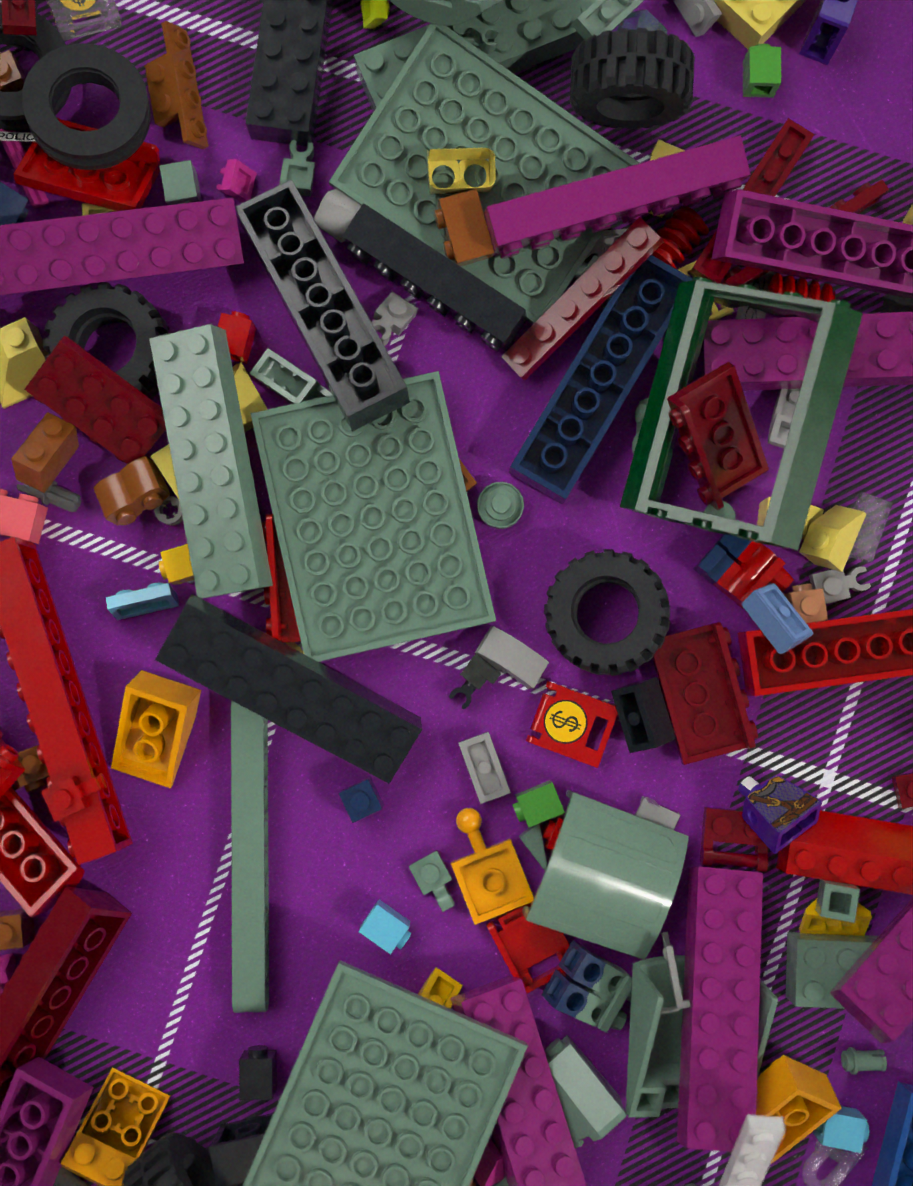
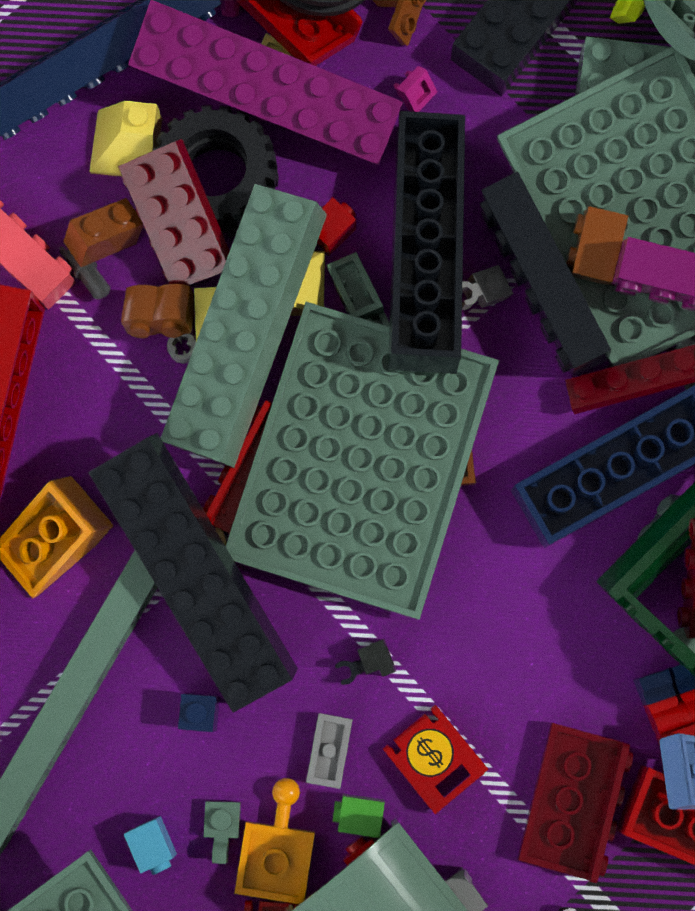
camera: 35 degrees right, 5 degrees down
medium azure plate [106,582,179,620] -> none
yellow brick [159,544,194,585] -> none
sand green brick [160,160,202,205] -> none
sand green plate [279,140,315,197] -> none
light grey piece [313,189,362,242] -> none
light yellow piece [428,148,496,194] -> none
light grey slope [475,626,549,689] -> none
sand green plate [477,482,524,529] -> none
sand green piece [519,824,547,870] -> none
black tyre [544,549,670,676] -> none
black brick [611,677,676,753] -> none

